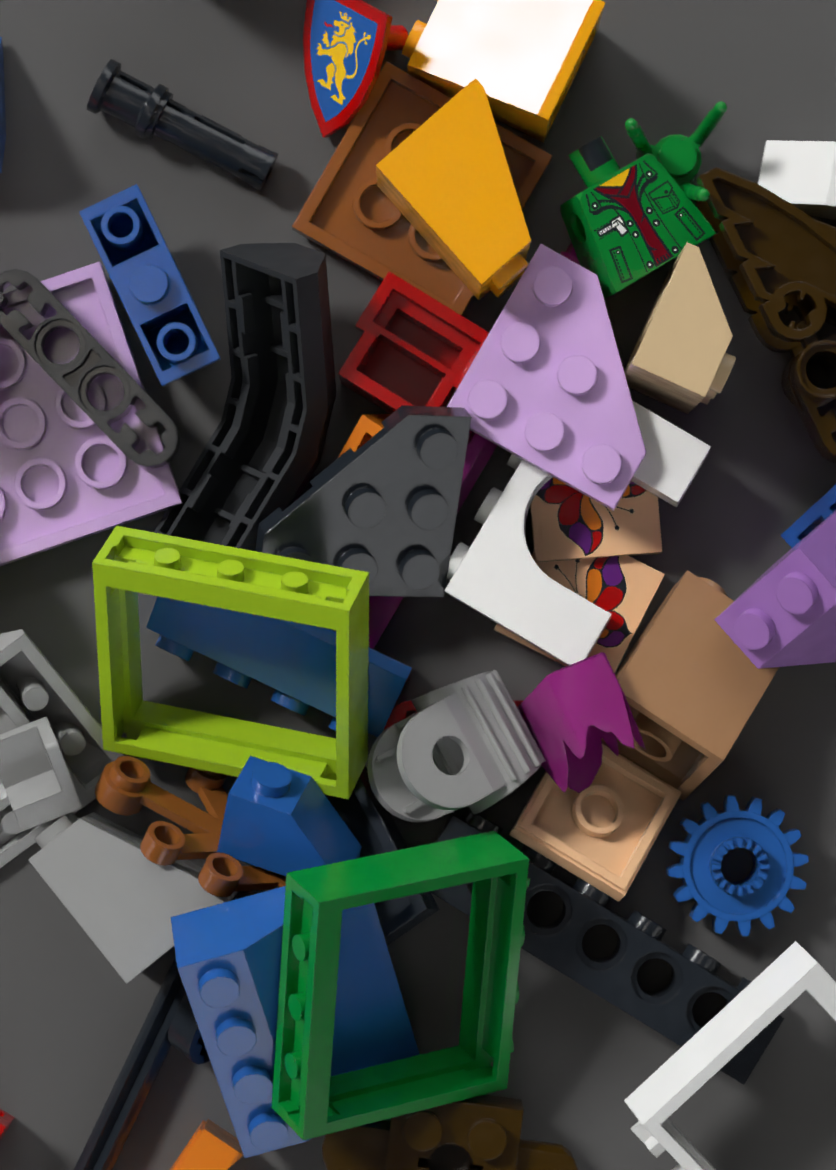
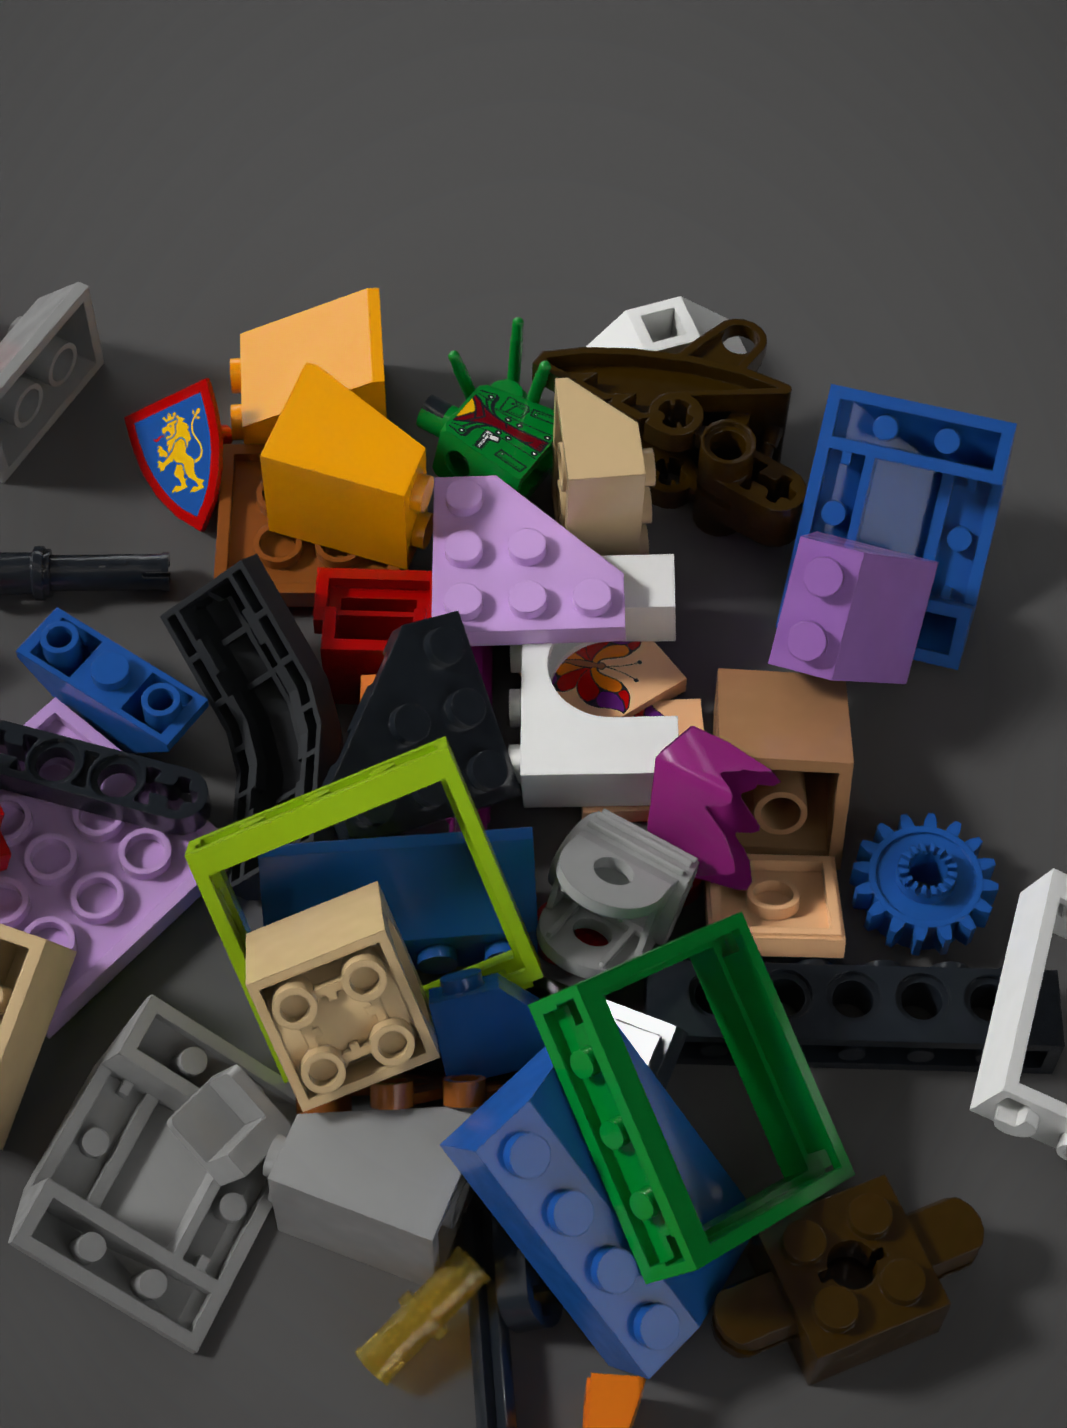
camera: 35 degrees left, 30 degrees down
none -> tan brick [245,881,440,1112]
none -> clear yellow pin [355,1245,492,1386]

